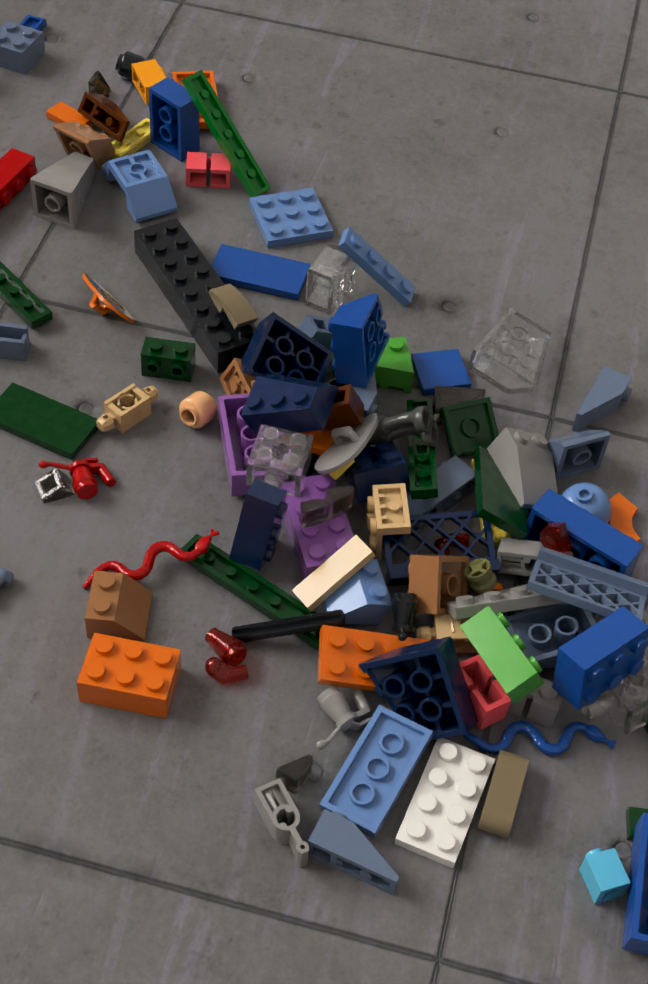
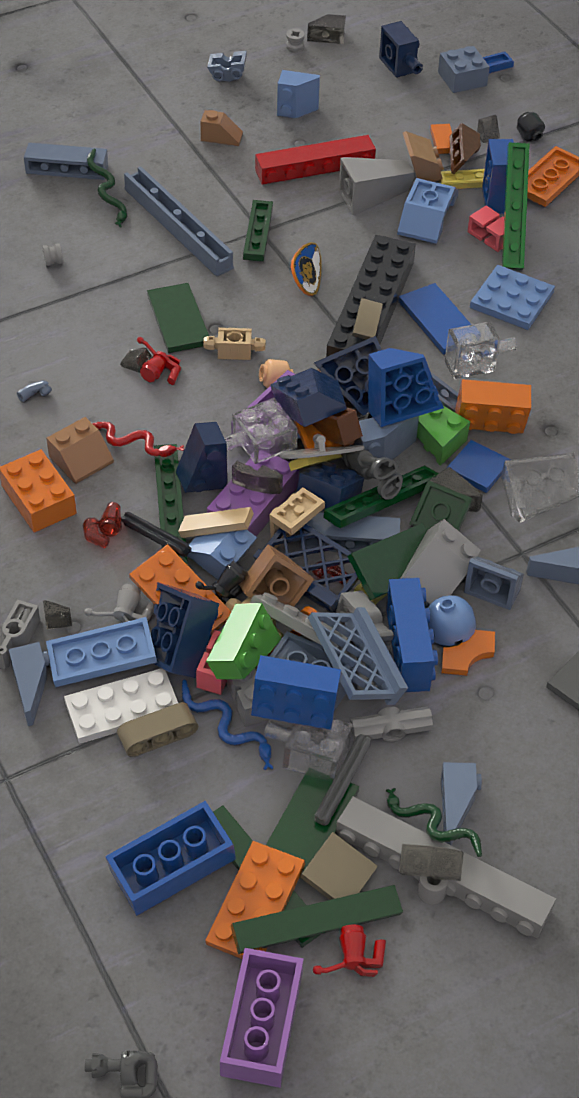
camera: 50 degrees right, 0 degrees up
light orange brick [131,59,167,105] -> none
dark green brick [141,337,196,382] -> none
medium blue plate [338,227,415,307] -> none
olive wheel [463,558,498,594] -> none
clear red tile [540,522,572,552] -> none
medium azure brick [579,848,631,905] -> none
none -> orange brick [456,379,531,434]

